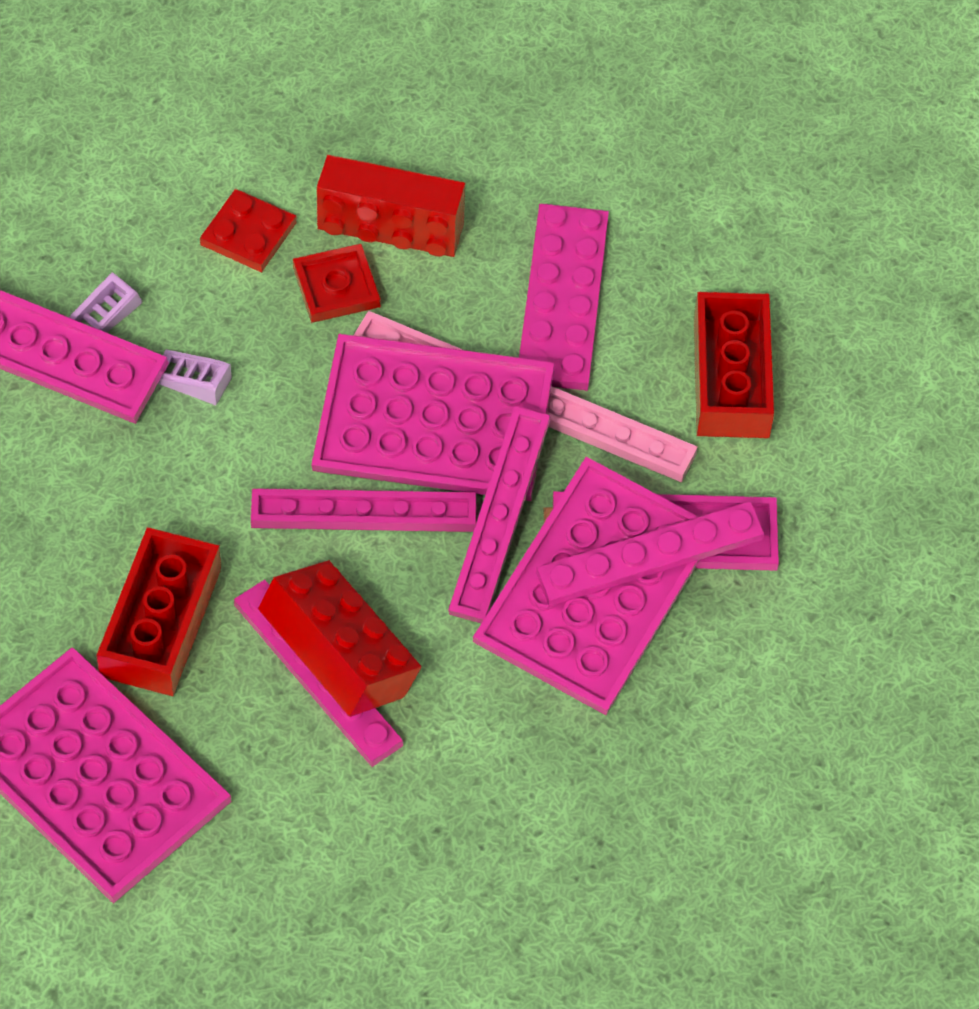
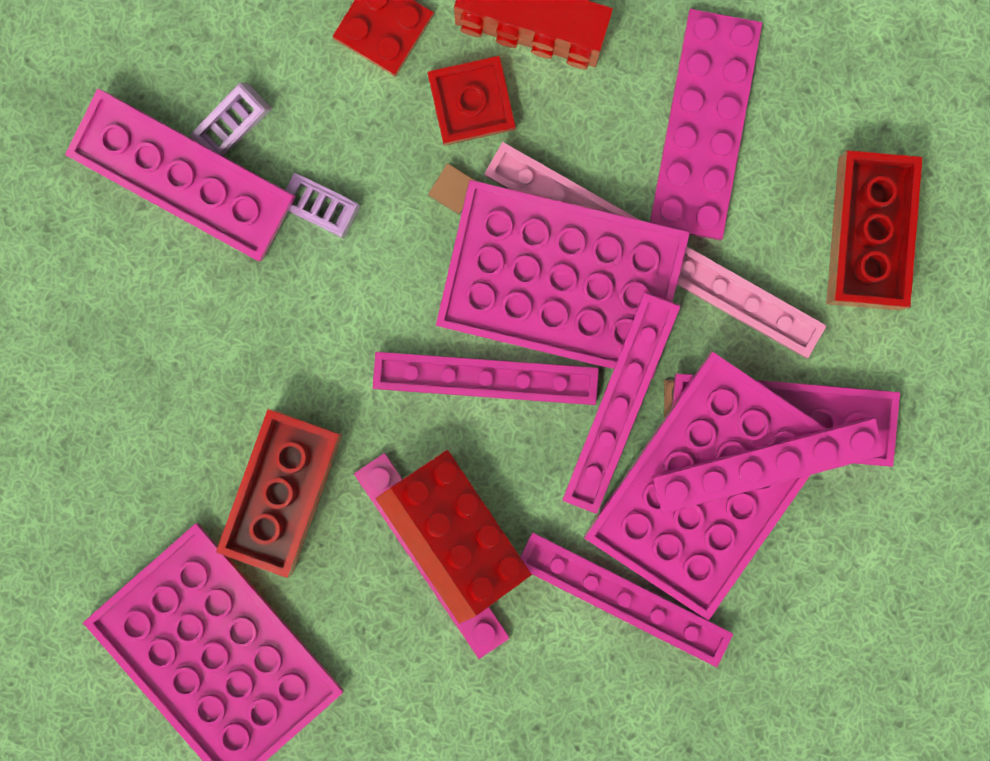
camera: 10 degrees right, 30 degrees up
none -> medium nougat tile [428,163,475,216]
none -> dark pink plate [520,532,733,667]

